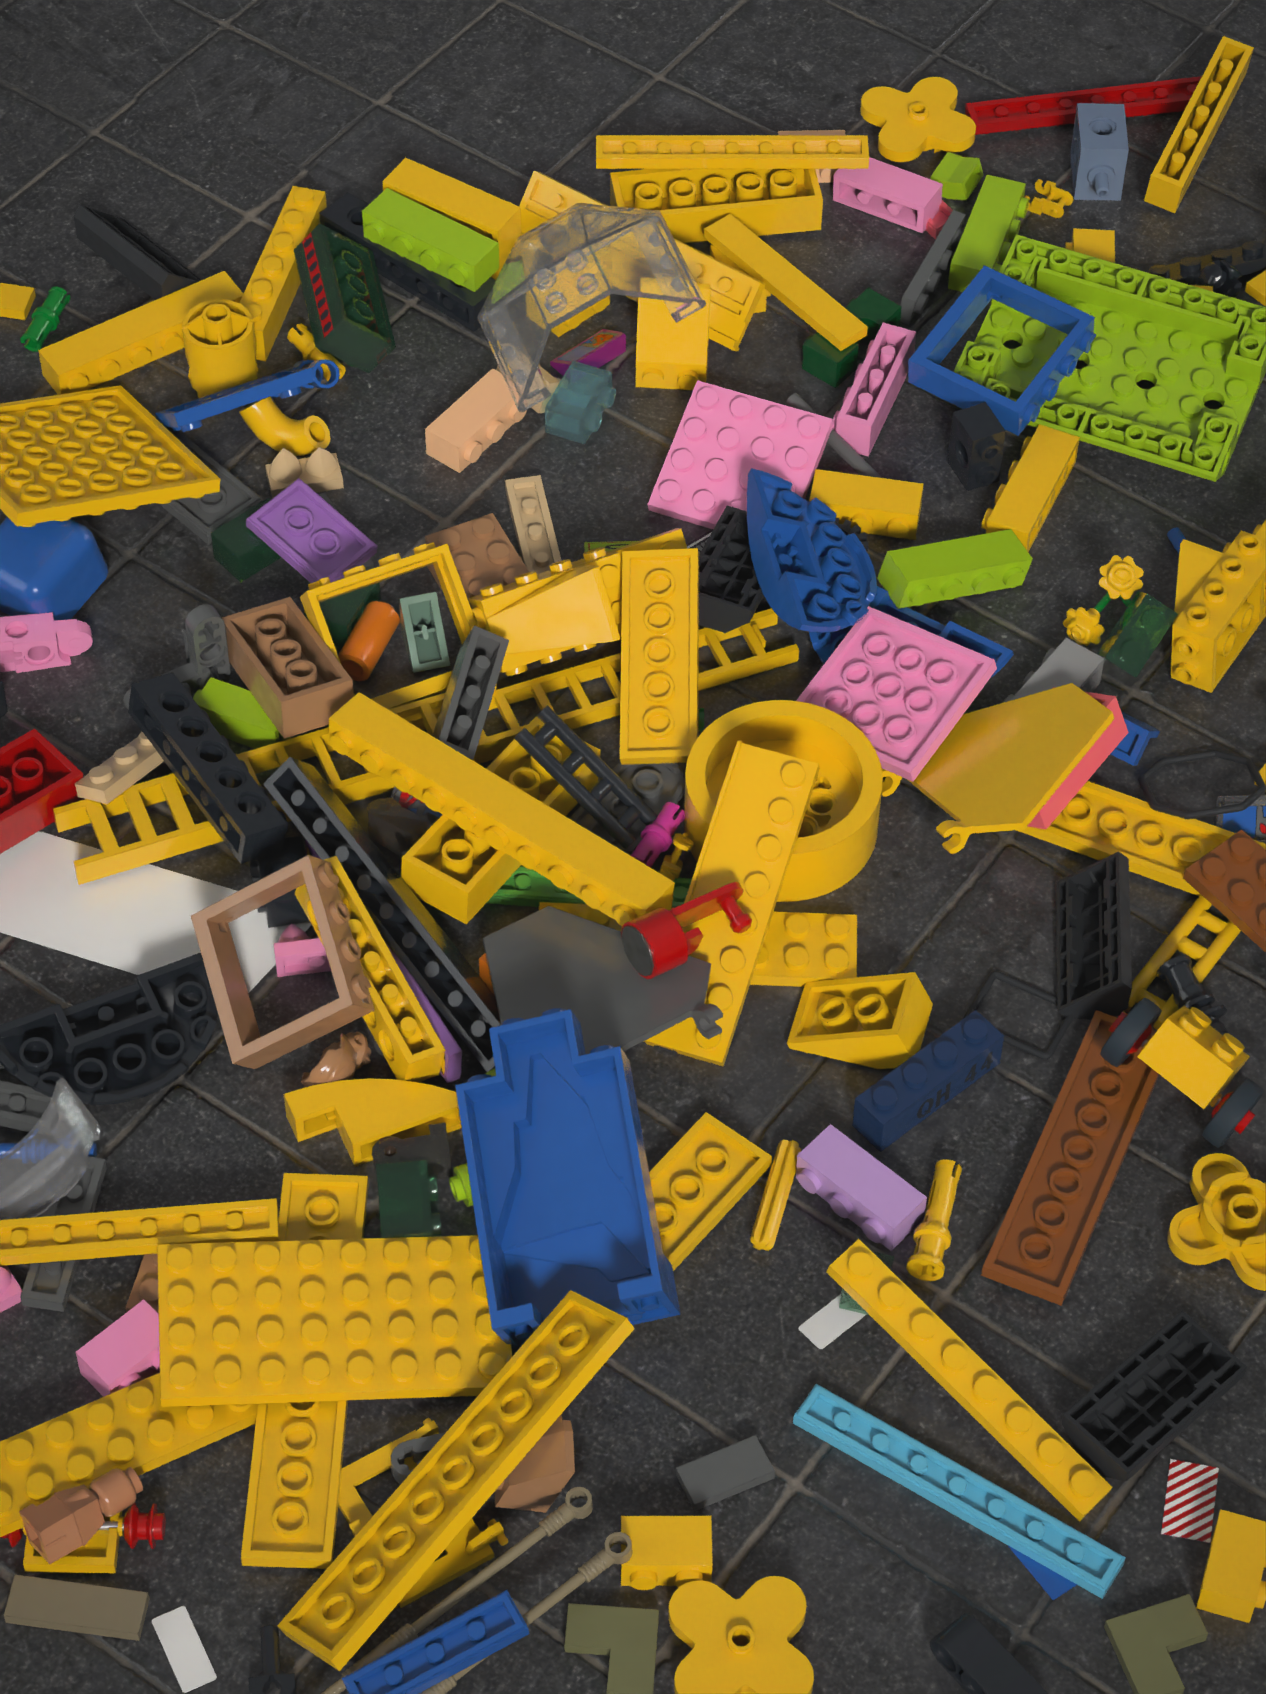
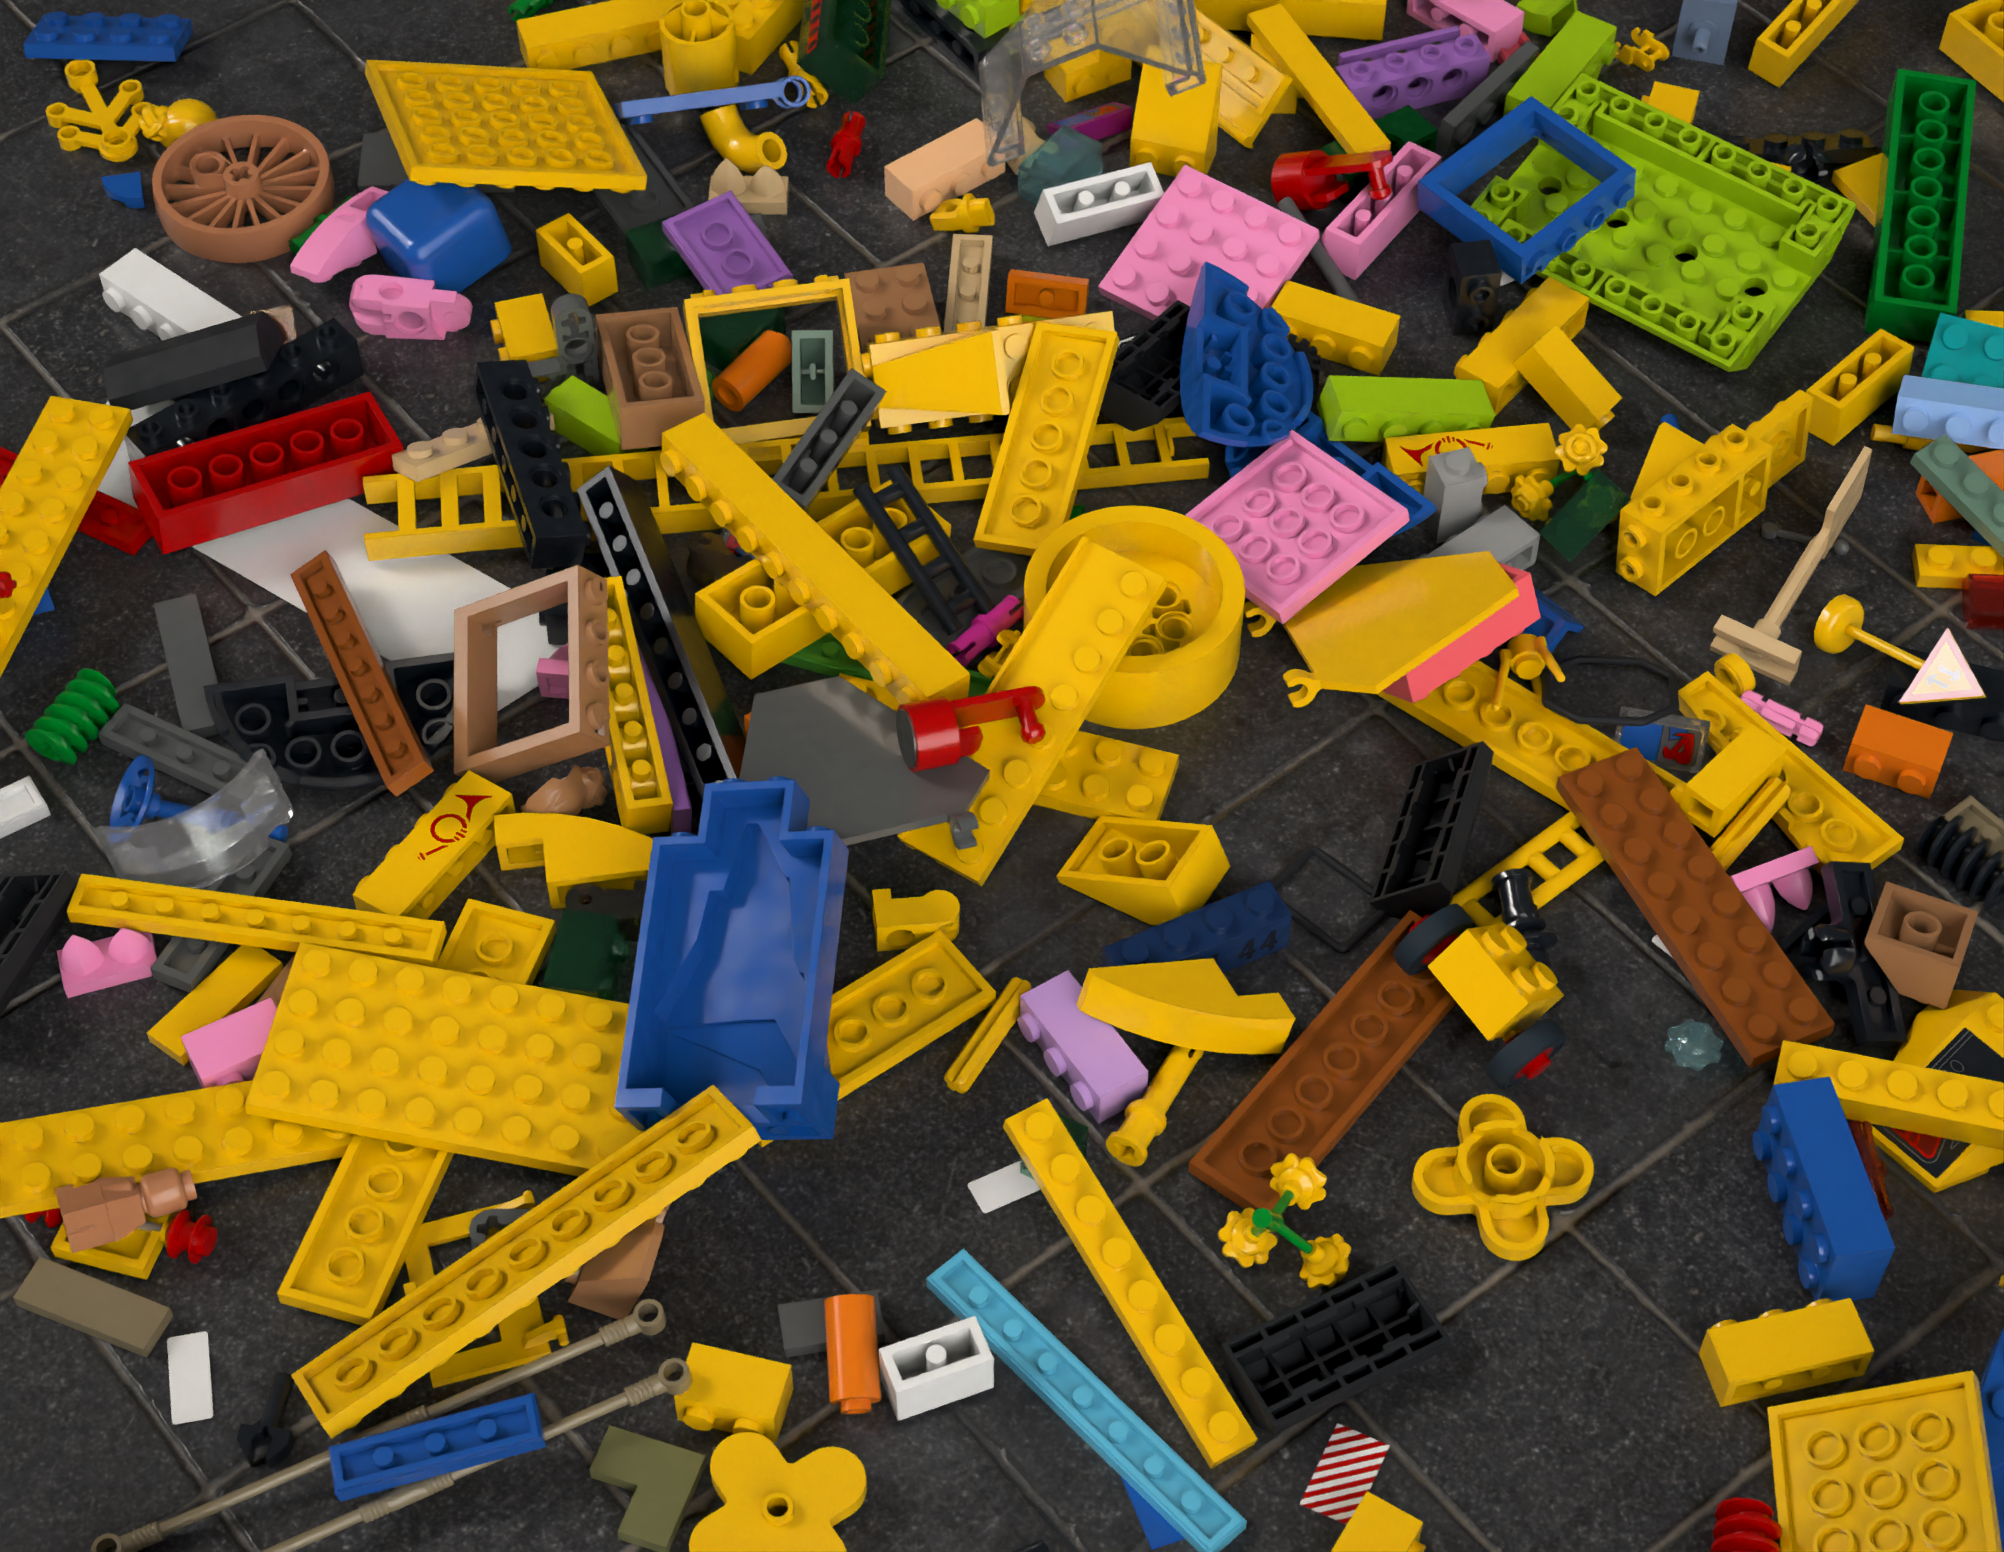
camera: 15 degrees right, 0 degrees up
none -> yellow tile [147,945,284,1066]
none -> dark orange plate [290,550,434,797]
none -> yellow brick [352,770,516,919]
none -> yellow brick [490,293,558,382]
none -> yellow brick [536,213,618,307]
none -> orange brick [824,1294,881,1414]
none -> red pin [826,111,866,178]
none -> yellow leg [872,888,960,952]
none -> white brick [879,1316,994,1421]
none -> yellow piece [929,193,995,234]
none -> orange tile [1005,269,1090,318]
none -> white brick [1034,162,1164,246]
none -> yellow slope [1076,958,1295,1055]
none -> yellow plant [1218,1153,1351,1290]
none -> red piece [1271,150,1393,211]
none -> medium lavender brick [1335,25,1491,119]
none -> yellow brick [1381,423,1560,496]
none -> light grey brick [1423,447,1488,544]
none -> yellow plant [1491,634,1565,711]
none -> yellow brick [1512,324,1622,431]

